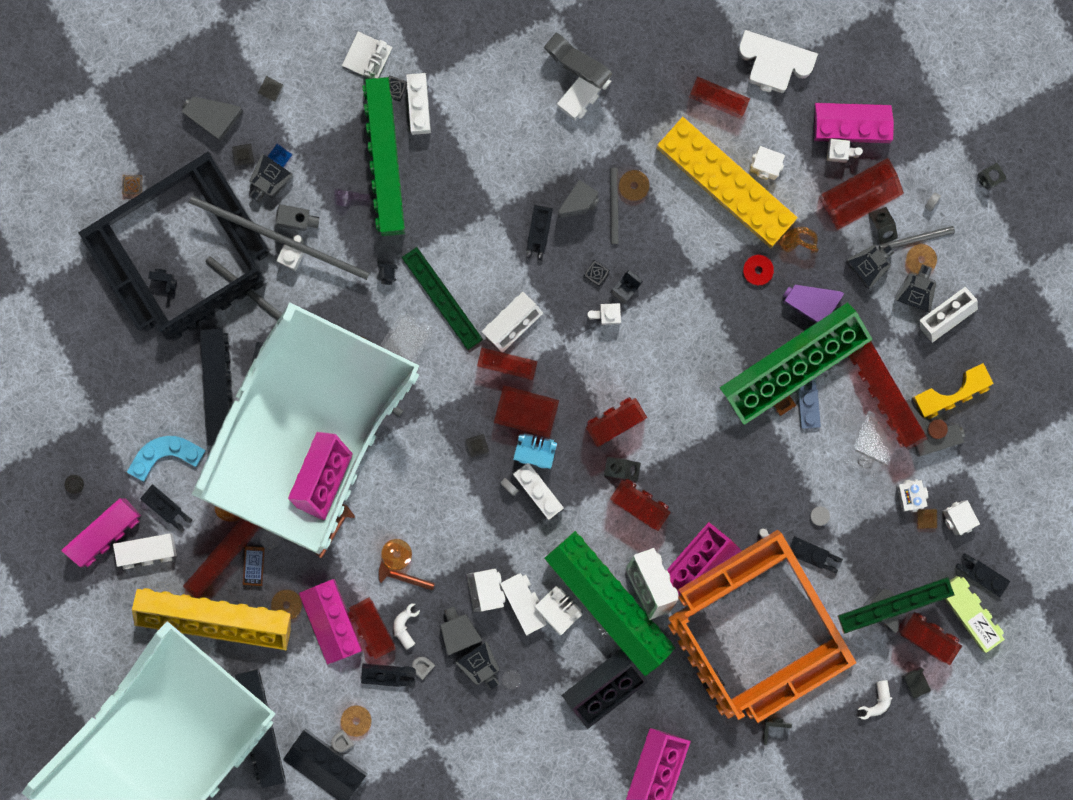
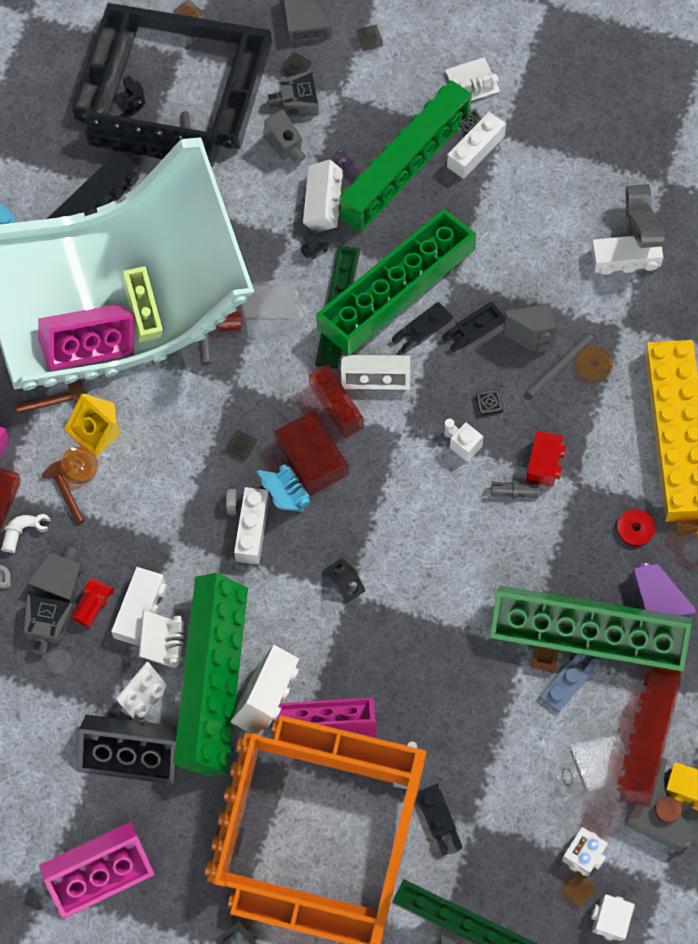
camera: 50 degrees right, 20 degrees down
dark grey piece [189,196,370,280] -> none
clear blue tile [267,143,293,168] -> none
white brick [277,235,304,271] -> none
white slope [466,569,505,612] -> none
clear red brick [585,397,648,448] -> none
clear red brick [608,479,671,531] -> none
black bracket [610,270,643,304] -> none
light grey tile [810,506,830,526] -> none
none -> yellow slope [64,394,121,458]
none -> red piece [71,577,114,628]
none -> white hinge [116,662,167,721]
none -> yellowish green brick [122,266,163,342]
none -> white brick [303,160,343,232]
none -> green brick [316,209,476,356]
none -> black hinge [391,301,453,353]
none -> dark grey pin [491,481,539,499]
none -> red brick [526,431,567,487]

